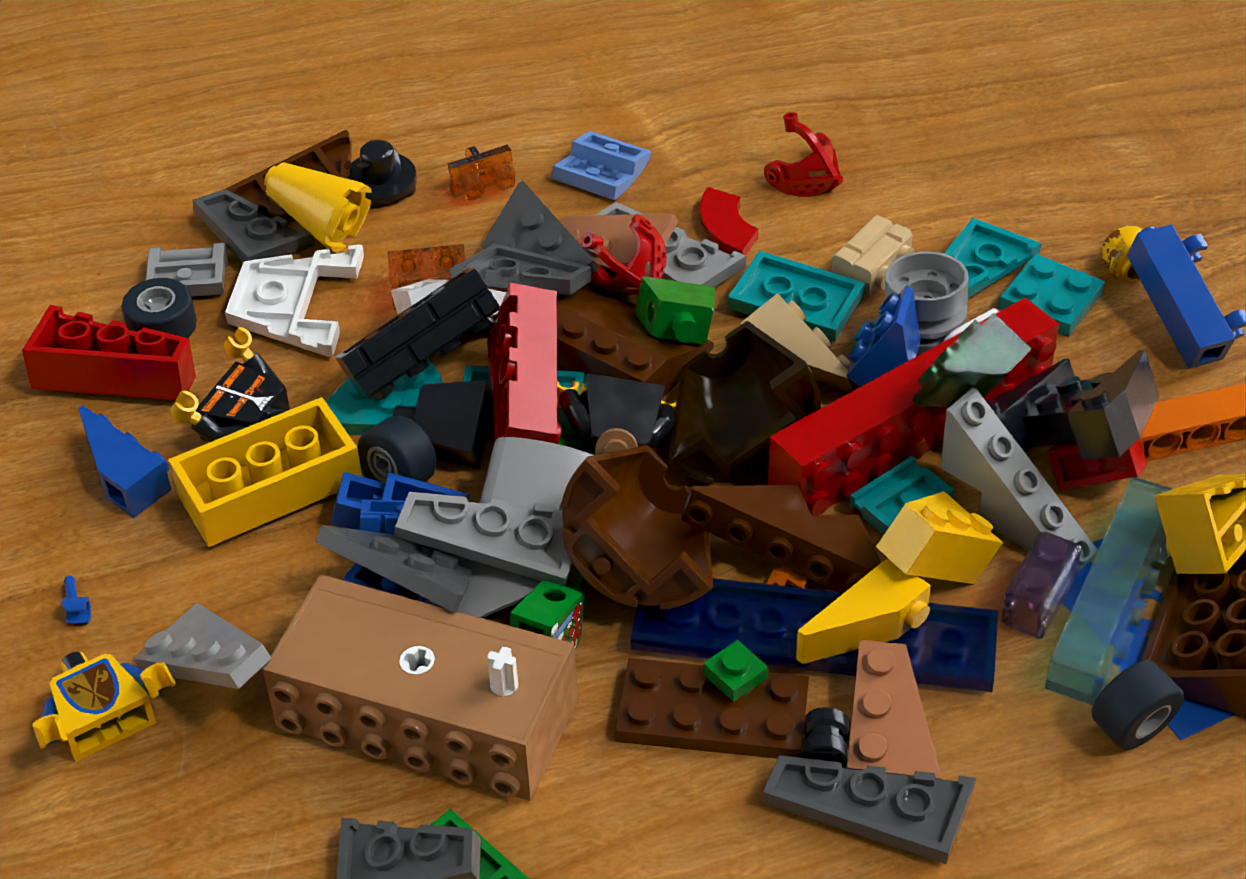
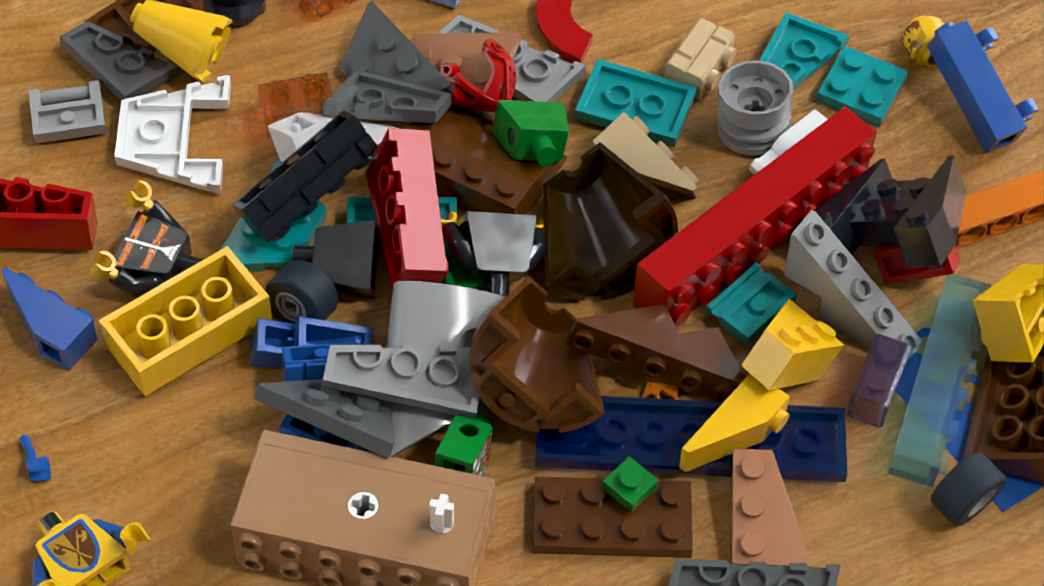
camera: 10 degrees left, 10 degrees up
black wheel [121,278,197,338] -> none
light grey wing [133,603,272,689] -> none
medium nougat plate [595,428,638,455] -> none
black wheel [801,707,851,768] -> none
blue slope [846,285,921,387] -> none
slope [911,313,1032,407] -> none

